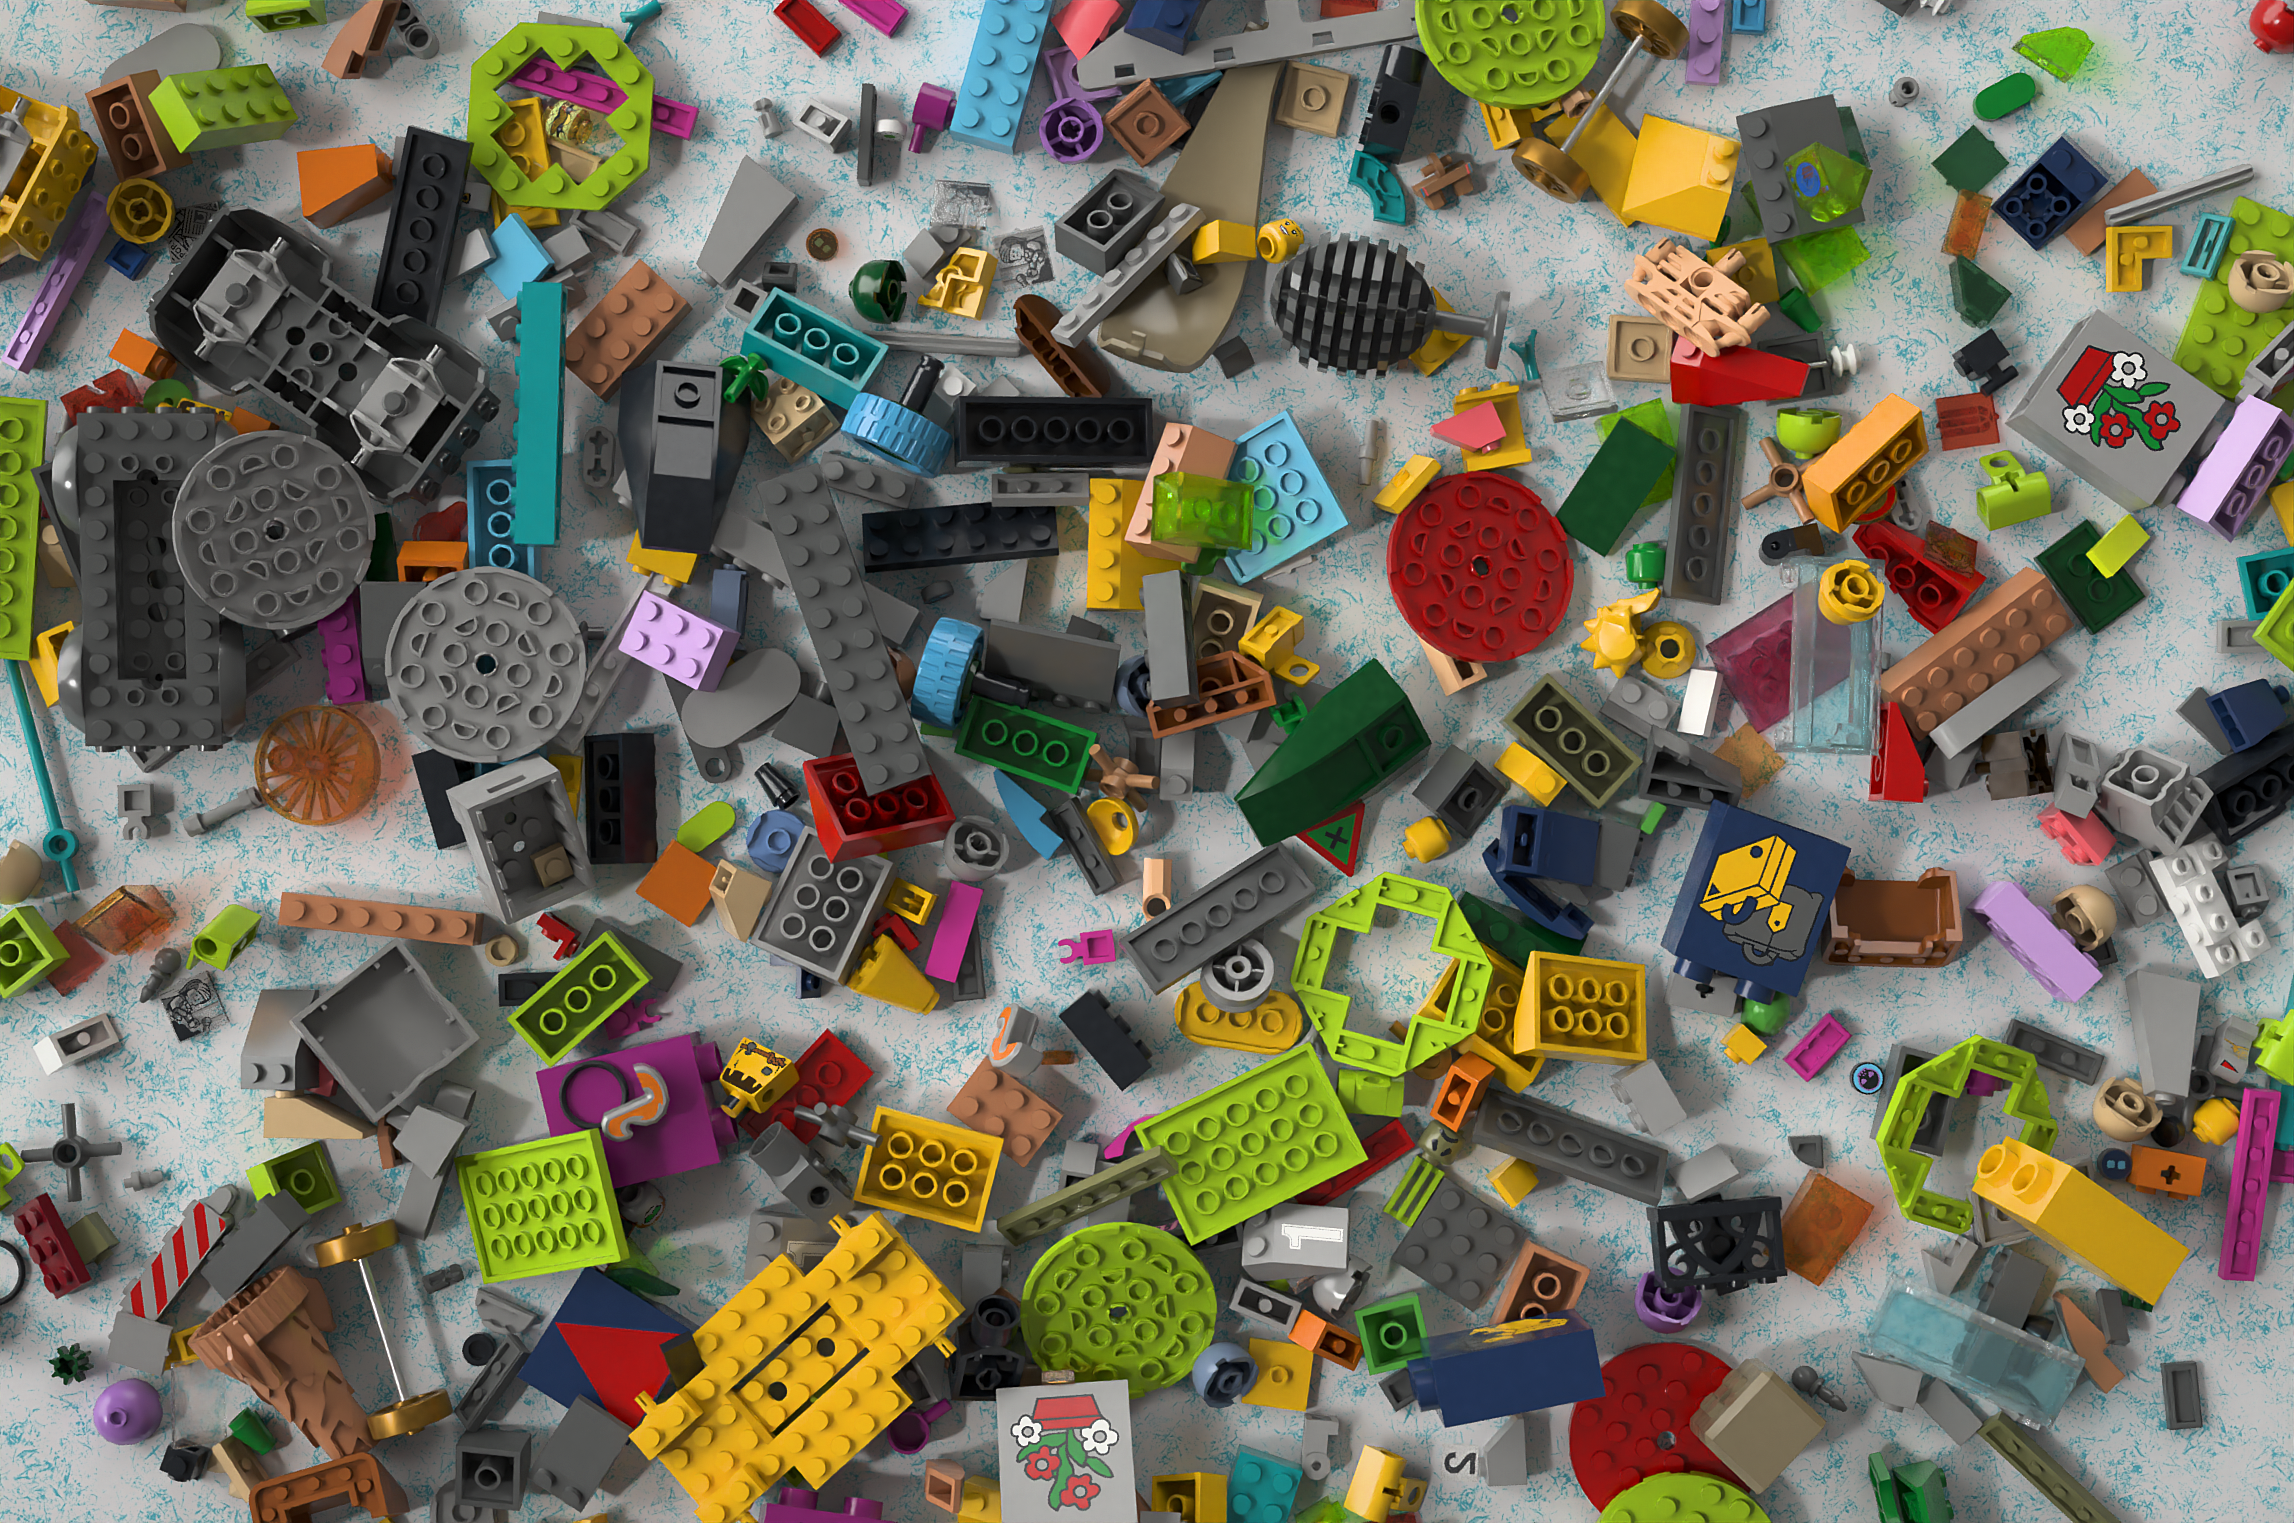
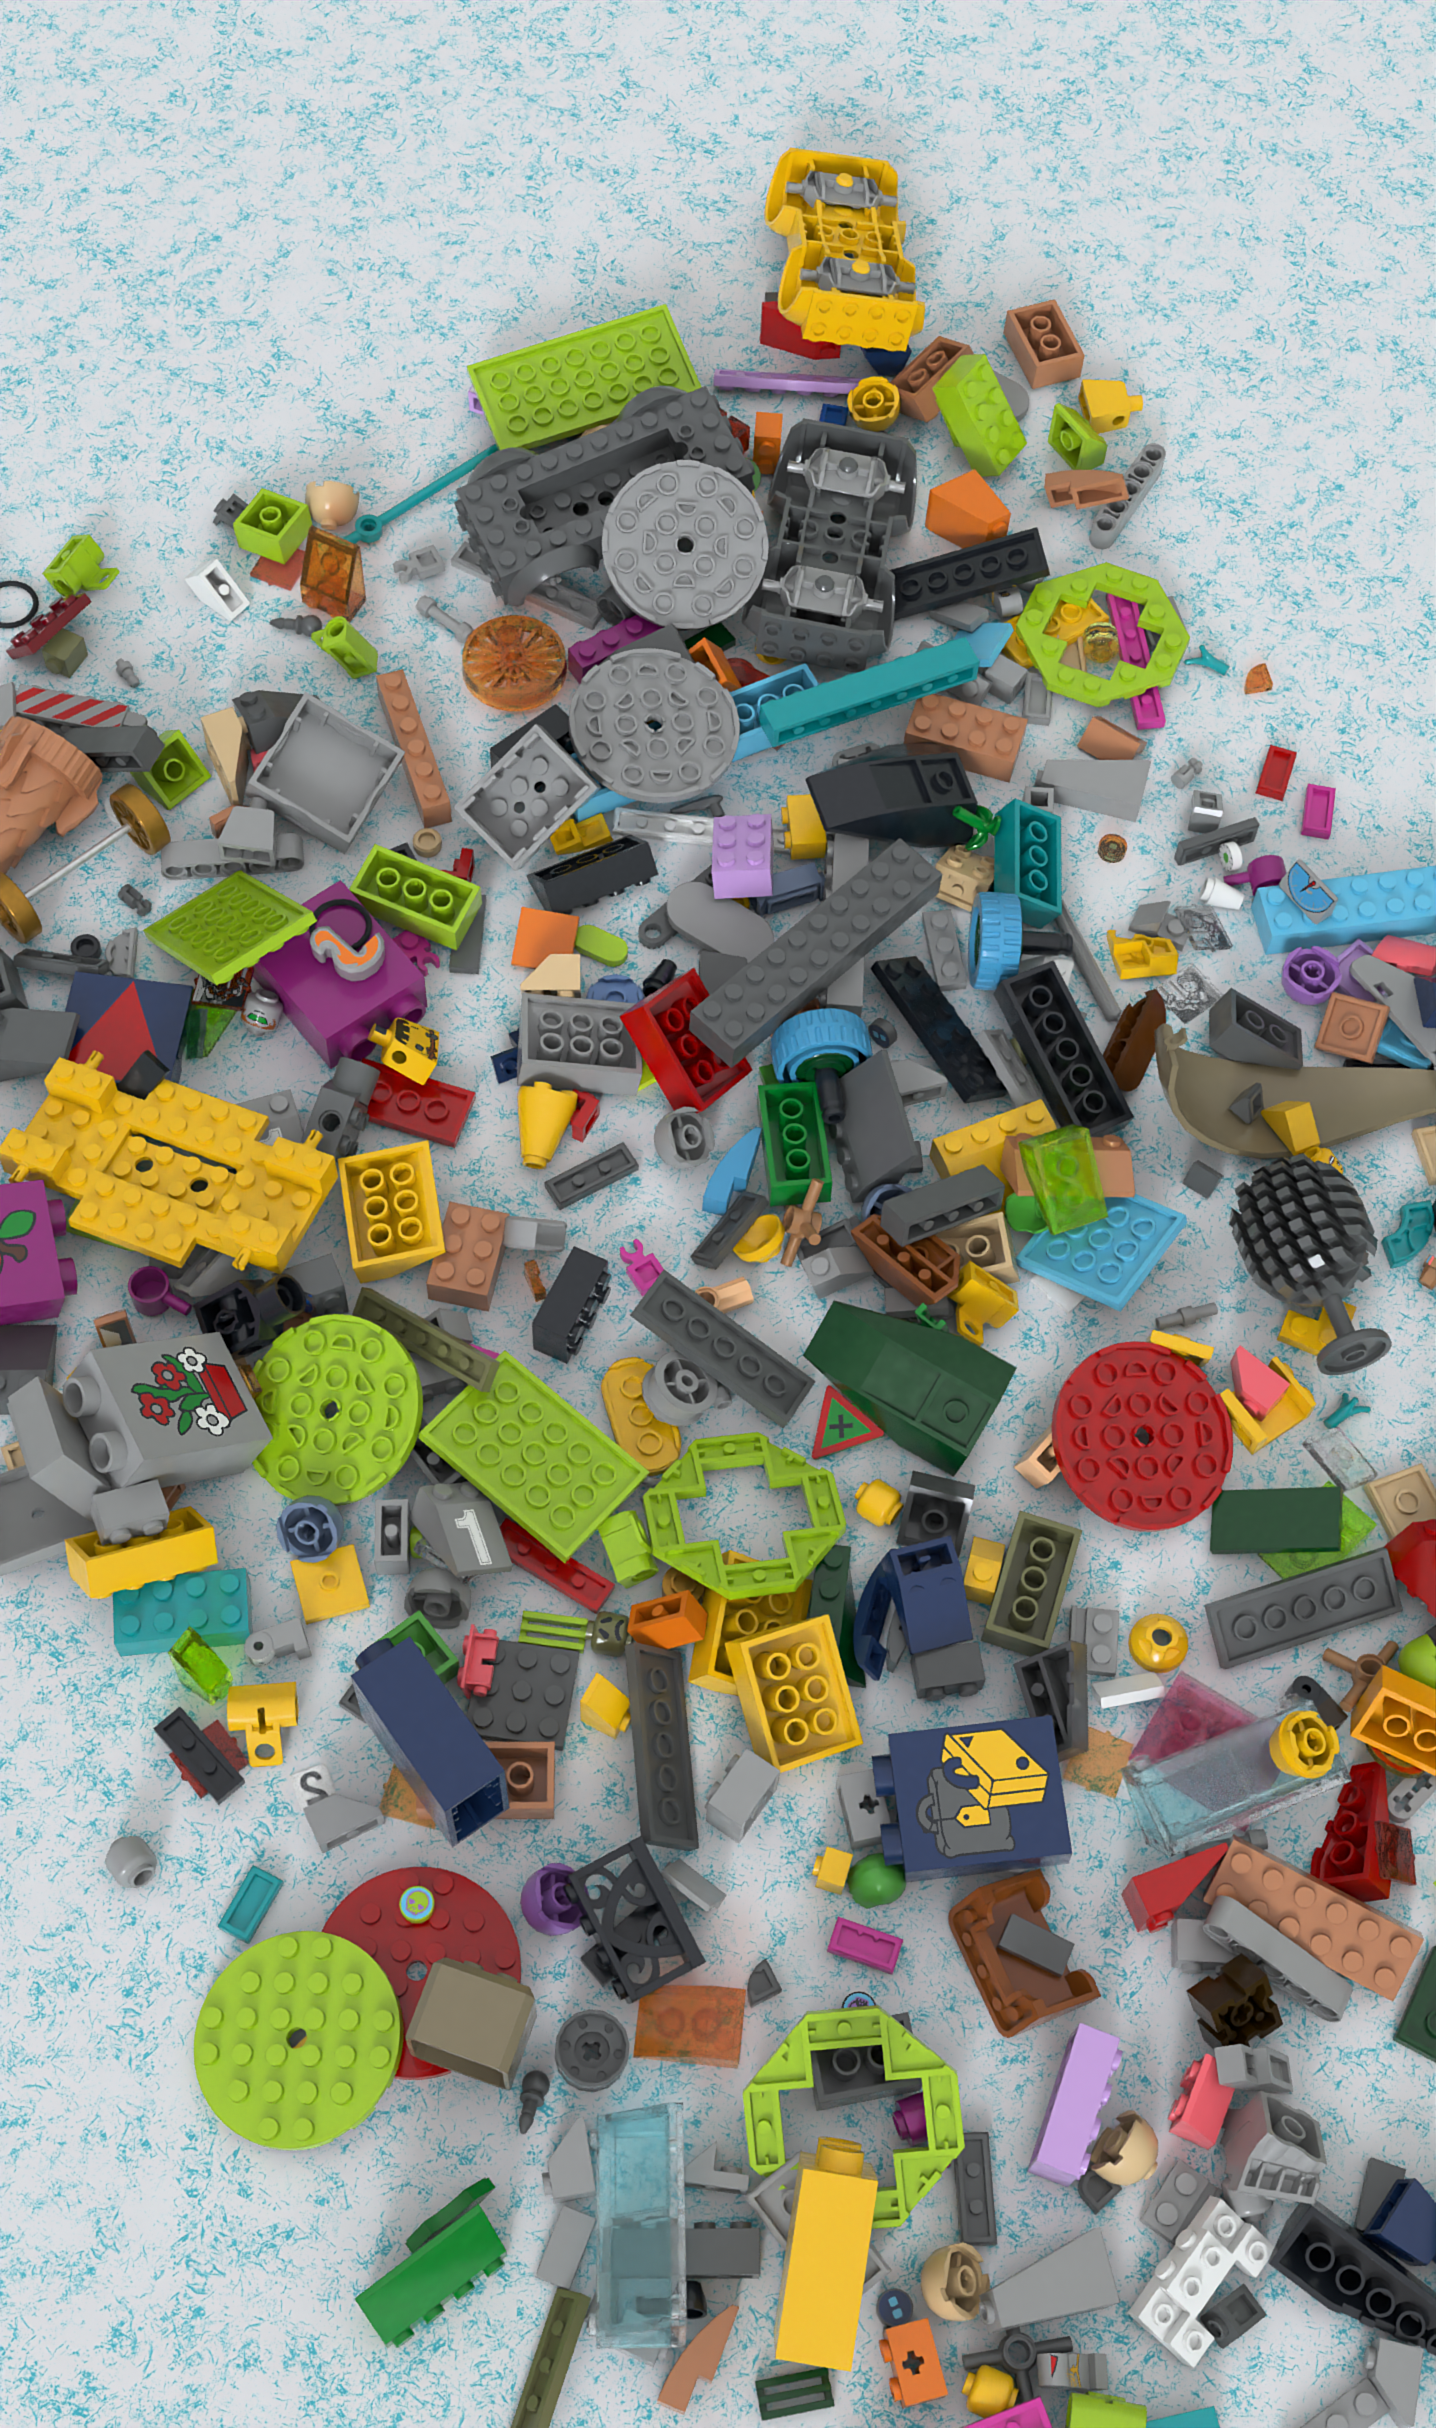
camera: 65 degrees right, 25 degrees down
dark grey bar [20,1103,122,1202] -> none
piece [157,970,230,1044] -> none
tan plate [529,842,574,888] -> none
dark grey slope [762,262,798,293] -> none
dark grey bar [794,1102,883,1149] -> none
dark green cylinder [848,259,907,324] -> none
yellow slope [883,877,940,926] -> none
dark pink tile [924,880,984,983] -> none
light grey plate [1050,203,1206,348] -> none
orange brick [1288,1308,1364,1371] -> none
yellow head [1580,588,1661,679] -> none
green head [1625,543,1667,589] -> none
bright green tile [1636,801,1667,835] -> none
dark grey piece [2095,1288,2130,1346] -> none
black tile [2150,1113,2185,1148] -> none
none -> tile [399,1886,435,1923]
none -> coral hinge [457,1624,499,1699]
none -> dark grey wheel [554,2009,630,2092]
none -> dark grey tile [997,1914,1075,1978]
none -> nougat panel [1077,716,1147,760]
none -> white cone [1199,877,1244,910]
none -> slope [1279,859,1338,924]

